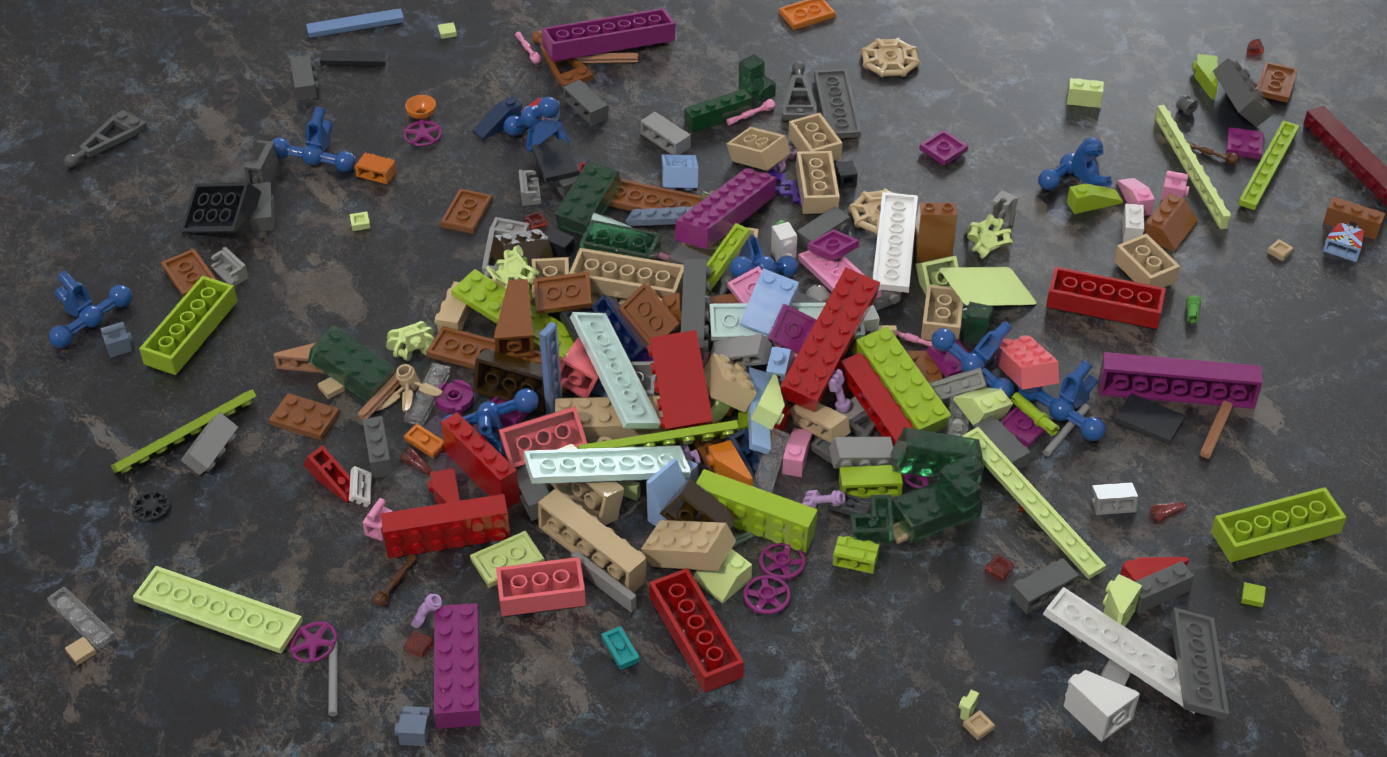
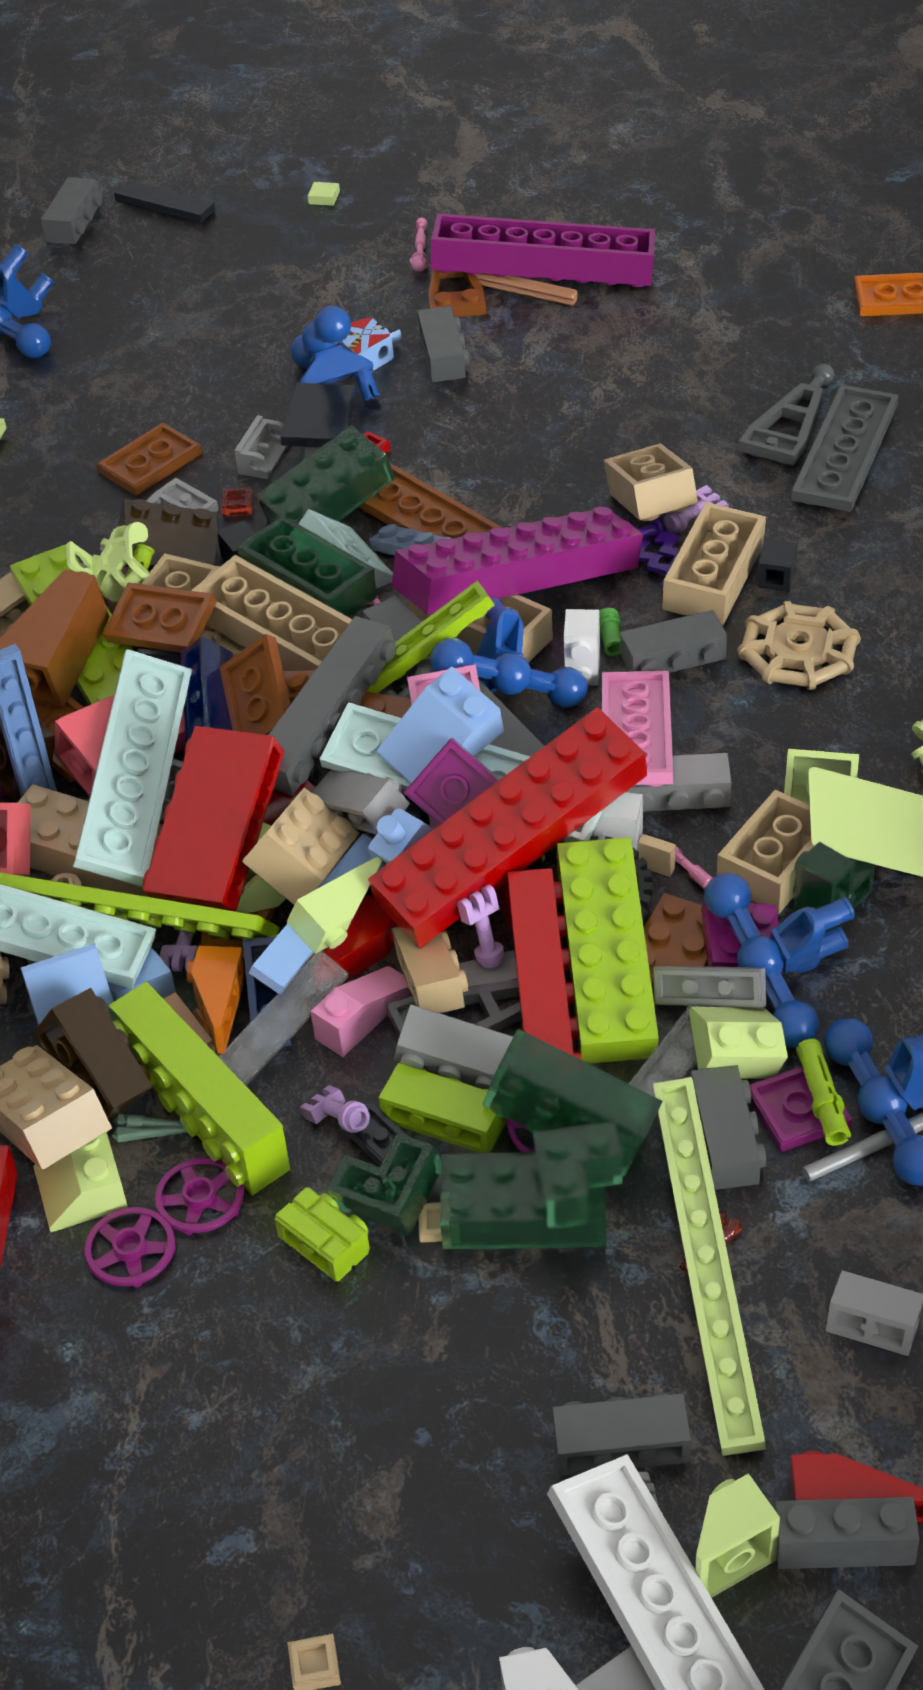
camera: 30 degrees right, 0 degrees up
medium blue tile [306,8,404,38] -> none
orange brick [355,152,397,184] -> none
magenta wheel [404,119,442,146] -> none
orange piece [405,95,436,120] -> none
dark blue slope [473,96,523,140] -> none
light grey brick [640,112,691,155] -> none
light blue slope [661,154,698,190] -> none
dark green brick [684,89,752,133] -> none
bright pink piece [727,99,775,126] -> none
clear green brick [739,54,776,104] -> none
tan brick [789,113,842,161] -> none
magenta plate [807,229,859,261] -> none
white plate [873,192,918,293] -> none
dark orange slope [914,202,958,263] -> none
yellowish green plate [959,690,979,720] -> none
clear red tile [985,554,1014,581] -> none
coral brick [995,336,1059,390] -> none

